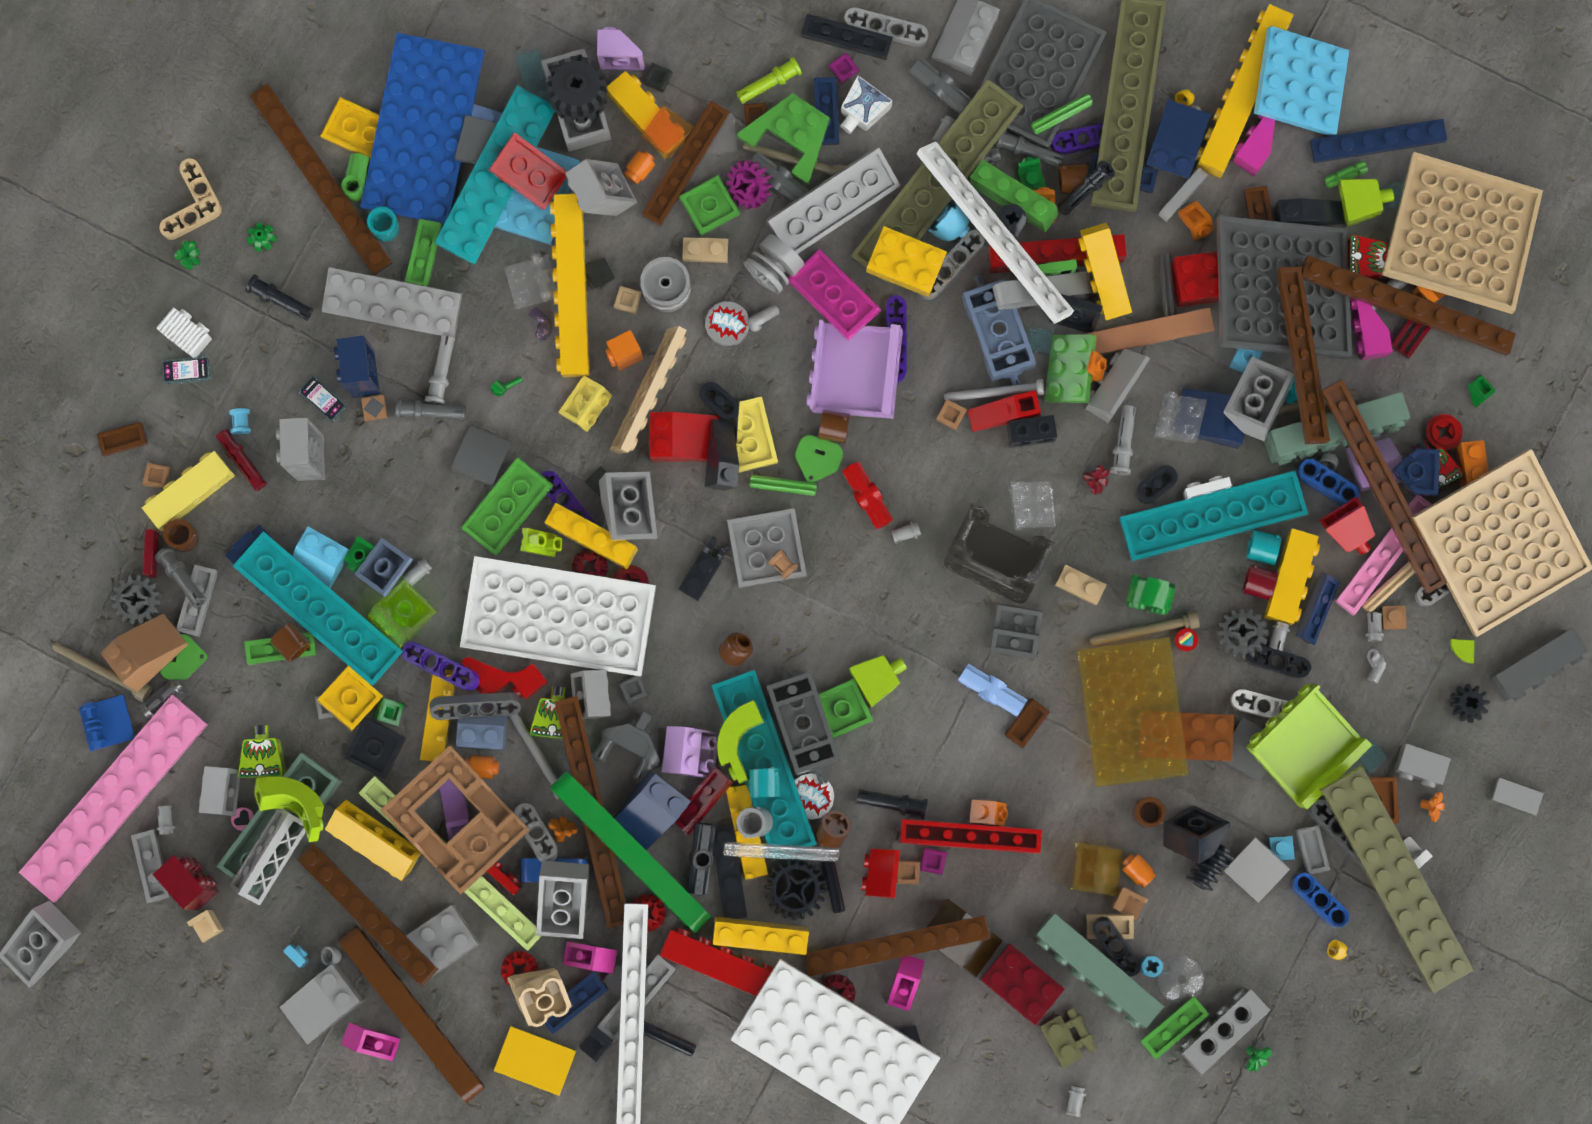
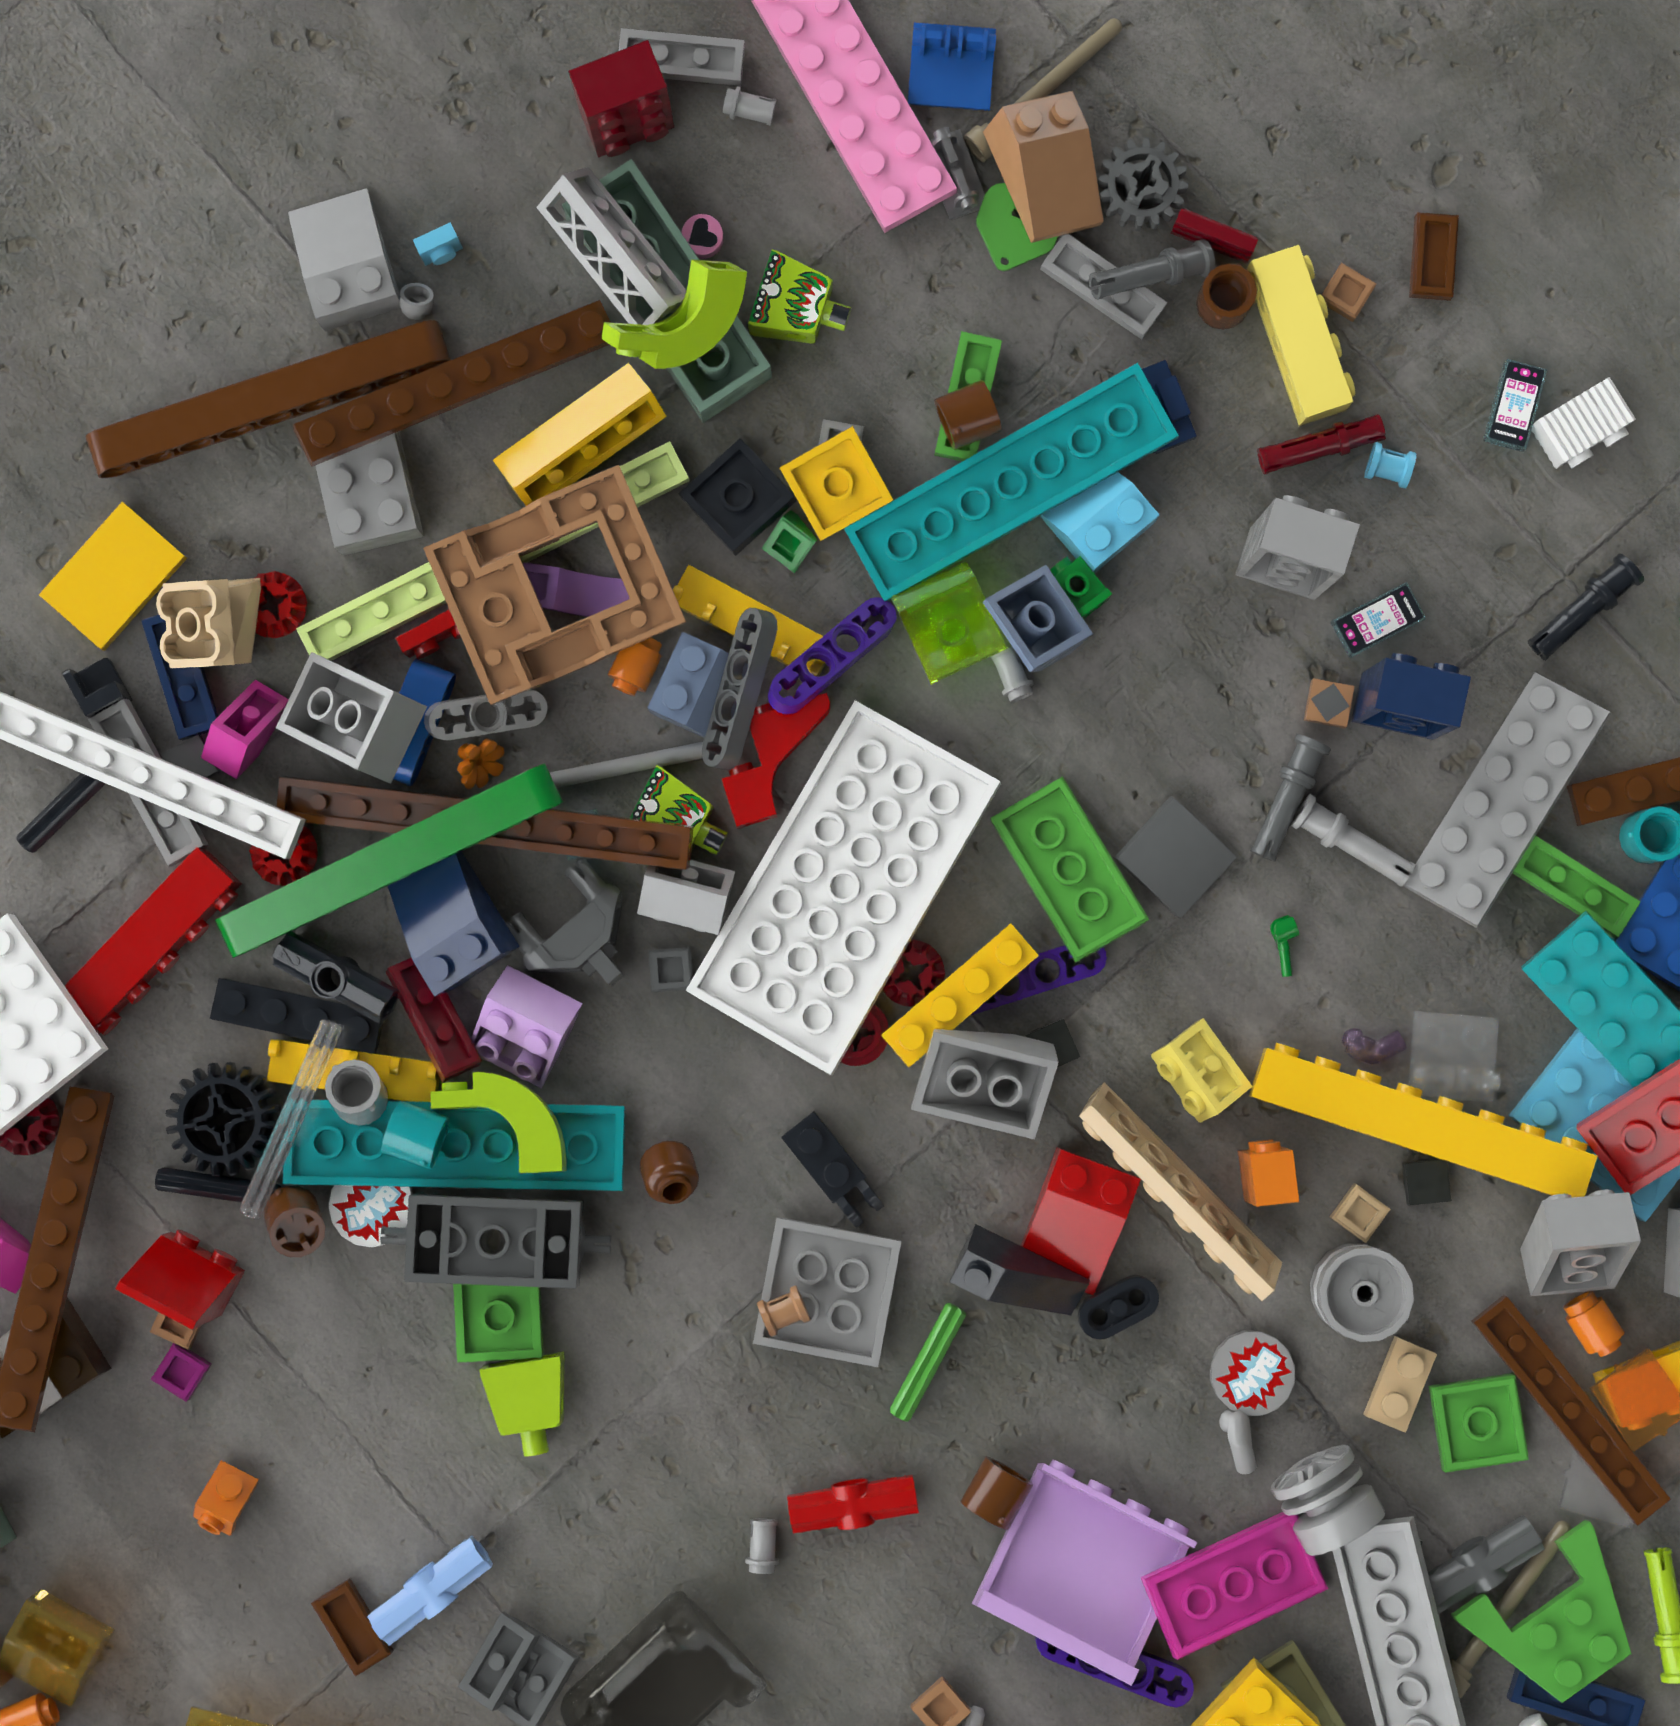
camera: 110 degrees right, 5 degrees up
tan panel [187,910,224,943] -> none
light grey brick [199,766,240,816] -> none
dark pink slope [341,1022,401,1061] -> none
lime hips [520,528,562,557] -> none
yellow brick [712,917,809,955] -> none
magenta gear [726,159,773,209] -> none
light yellow wing [736,397,778,473] -> none
reddish brown tile [744,102,767,127] -> none
bright green piece [795,435,843,483] -> none
black pin [857,789,928,819] -> none
red brick [899,819,1042,854] -> none

